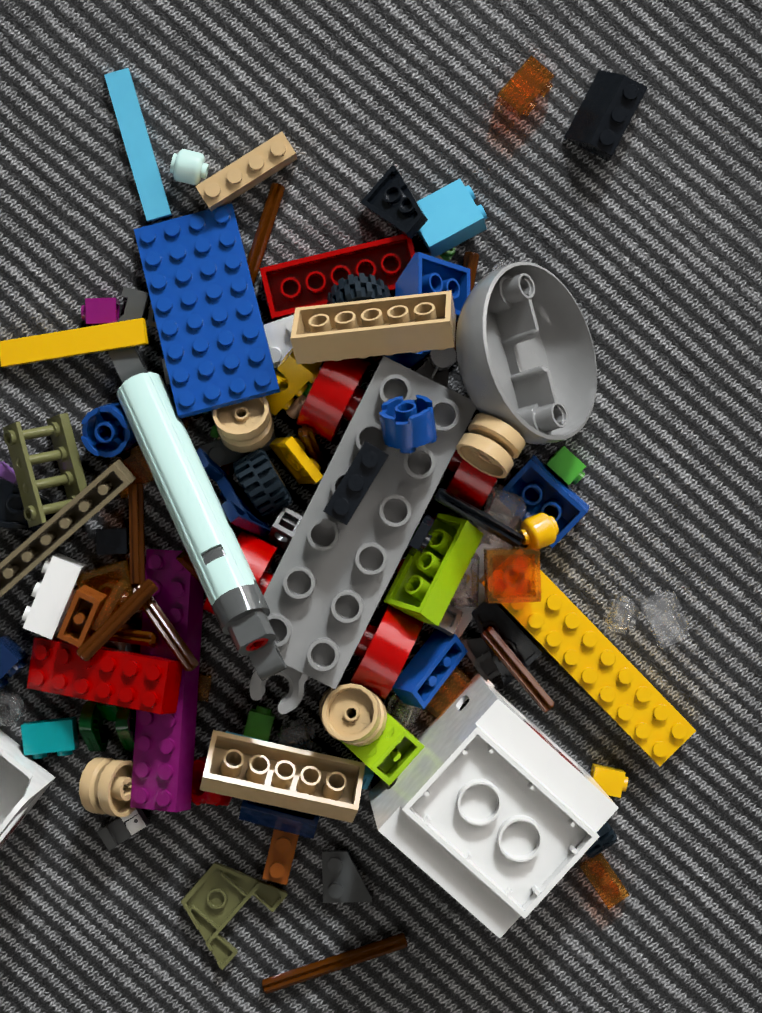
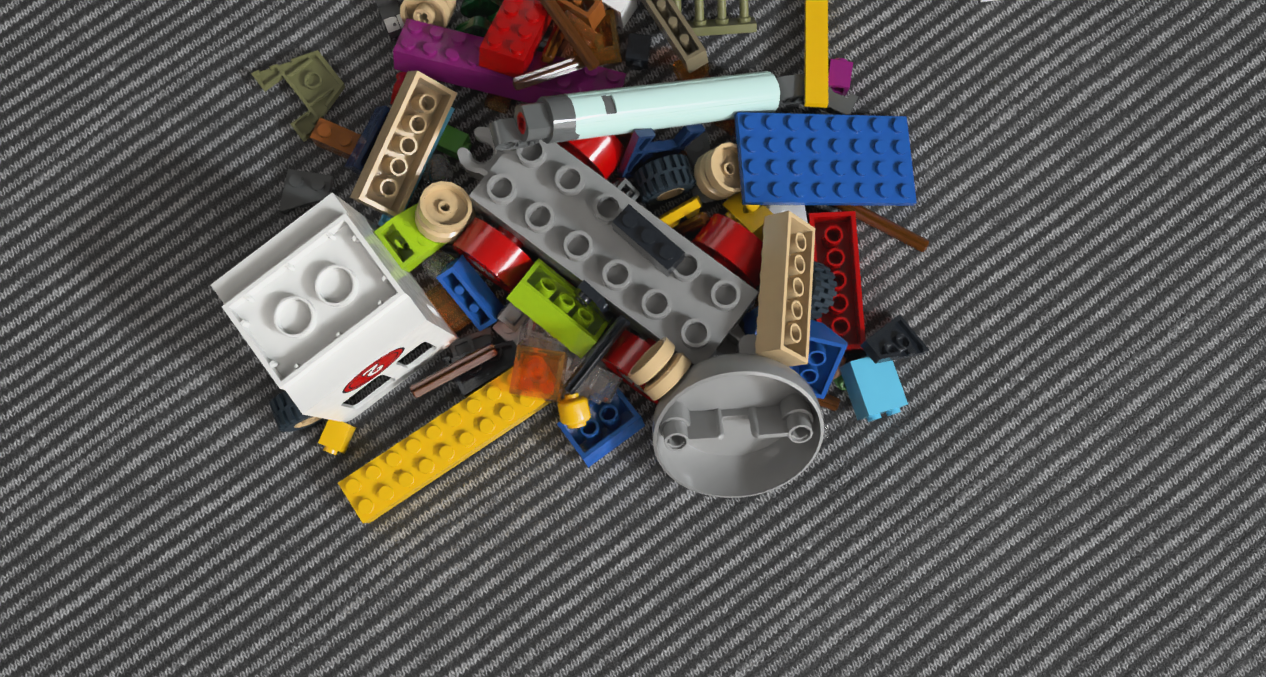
camera: 105 degrees right, 10 degrees down
blue brick [81,403,137,458] -> none
medium azure tile [104,68,172,222] -> none
reddish brown axle [128,483,146,585] -> none
light aqua head [170,149,209,185] -> none
tan brick [195,132,297,211] -> none
reddish brown axle [262,933,408,994] -> none
blue brick [379,395,437,454] -> none
clear orange brick [496,55,555,120] -> none
bright green brick [545,446,586,486] -> none
black slope [564,70,648,162] -> none
clear orange plate [579,853,630,909] -> none
clear head [603,595,639,634] -> none
clear brick [637,589,691,649] -> none

